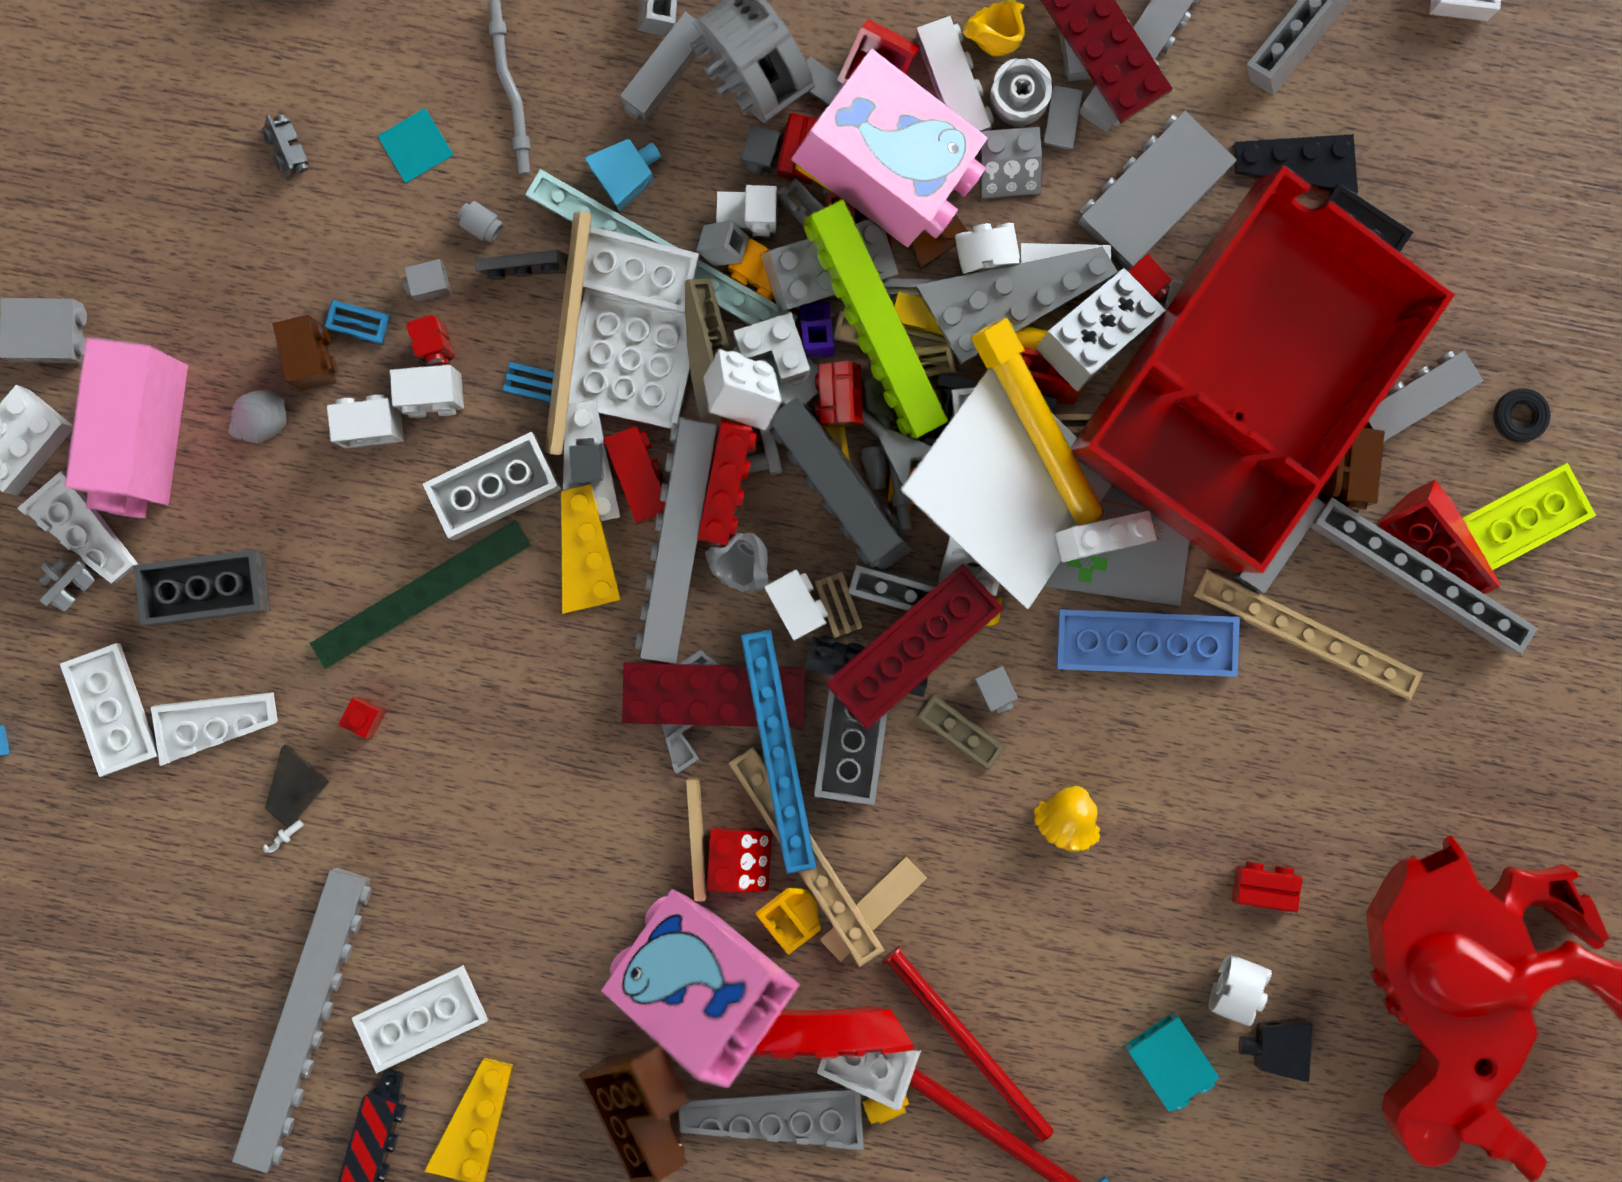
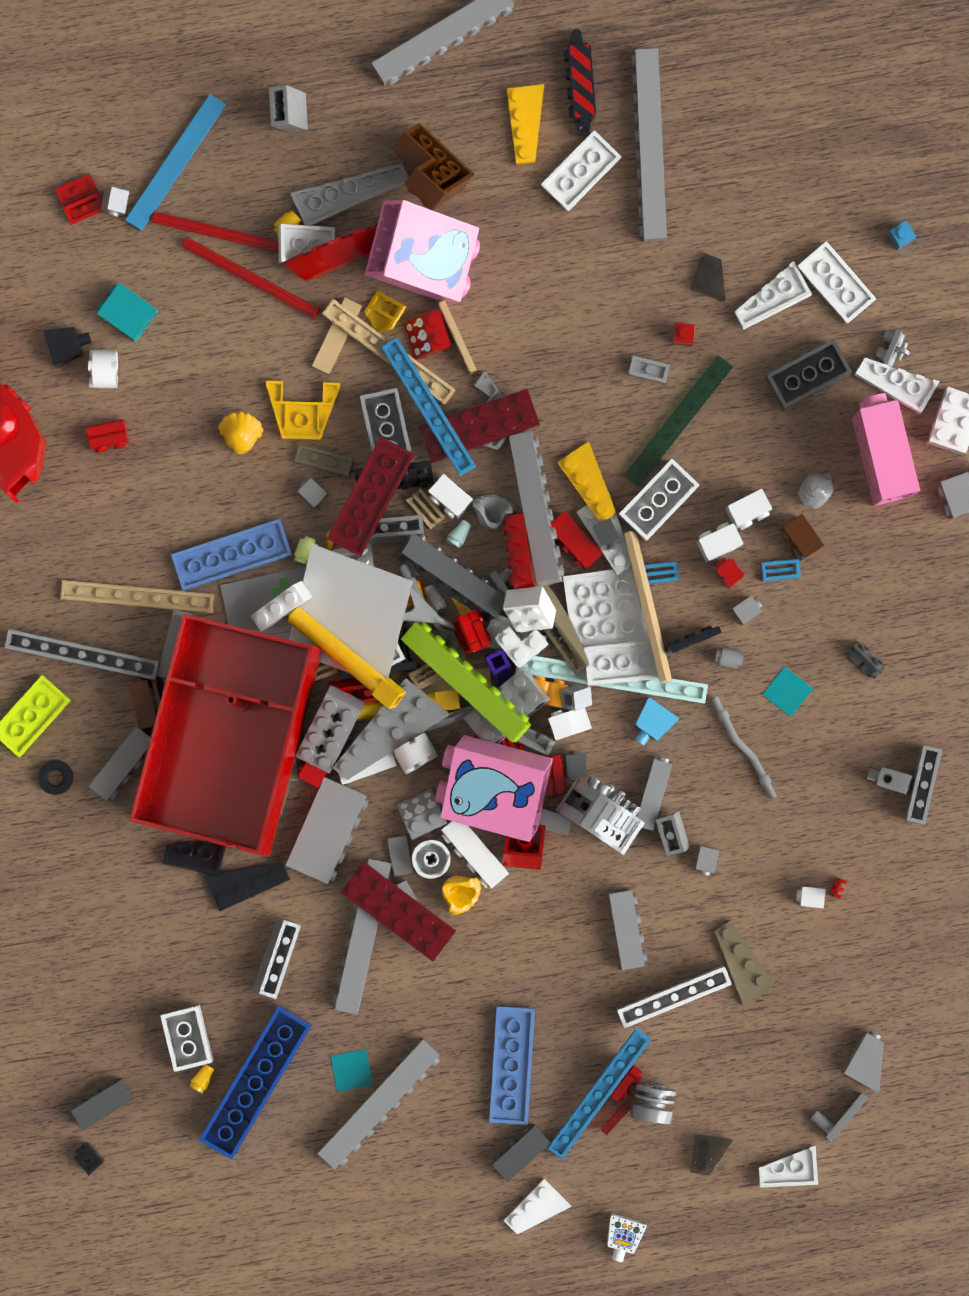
camera: 160 degrees right, 0 degrees up
white hand [263,819,304,853] -> none
red wedge [1378,480,1501,594] -> none
none -> yellow wing [266,381,341,440]
none -> yellowish green brick [294,536,318,565]
none -> light aqua cone [446,520,471,549]
none -> light grey plate [628,356,670,384]

